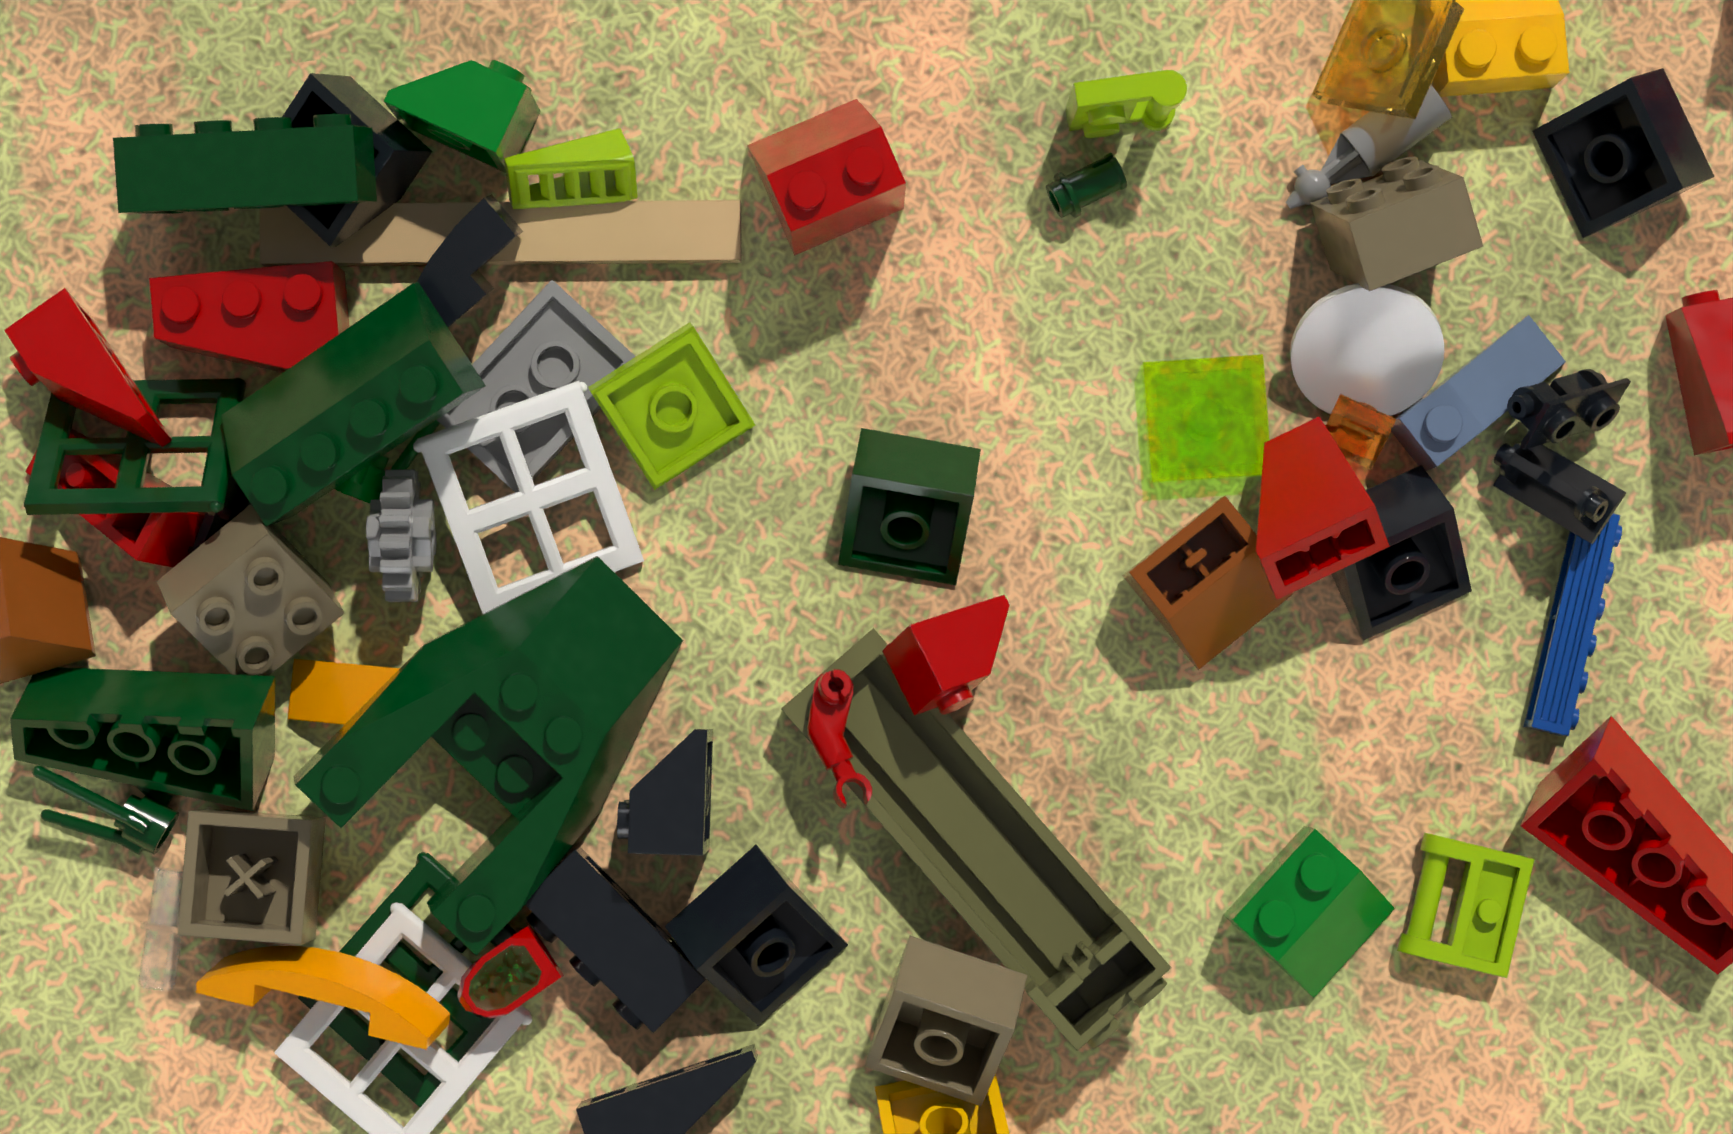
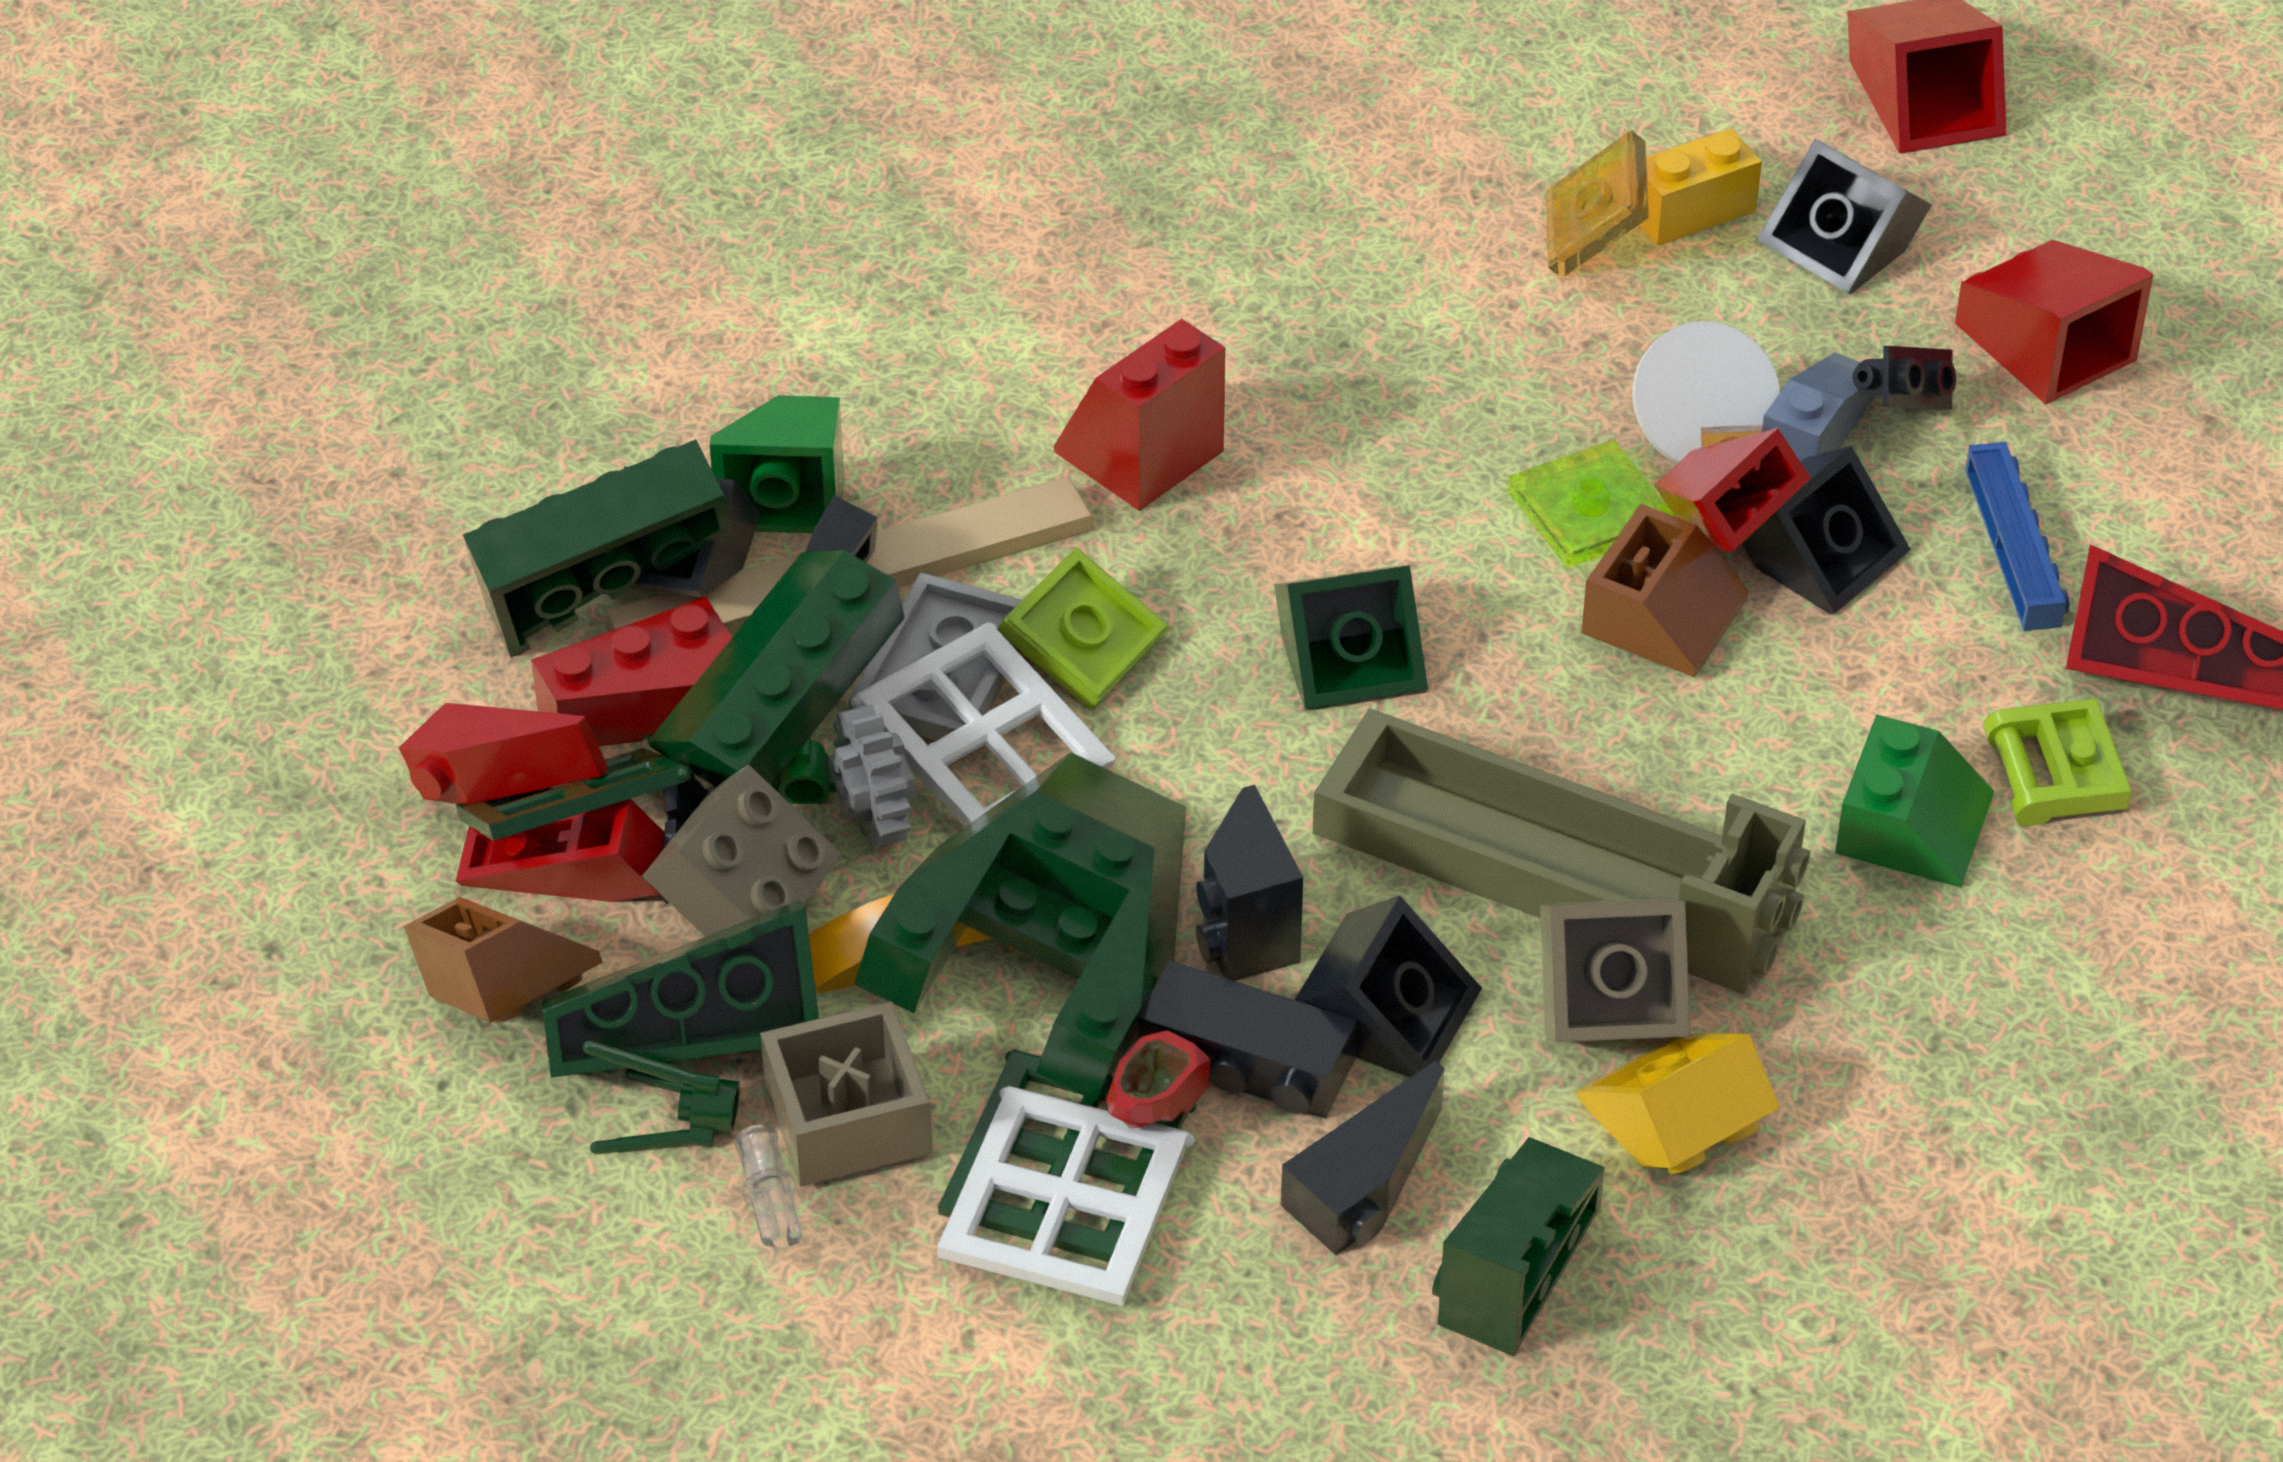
camera: 20 degrees left, 40 degrees down
light orange slope [196,946,450,1050] -> none
lime slope [504,128,638,209] -> none
red arm [807,669,872,809] -> none
red slope [882,595,1010,715] -> none
dark green pin [1046,153,1127,218] -> none
lime plate [1066,70,1187,138] -> none
light grey wheel [1286,74,1452,209] -> none
dark tan brick [1310,157,1484,291] -> none
black hinge [1493,435,1626,545] -> none

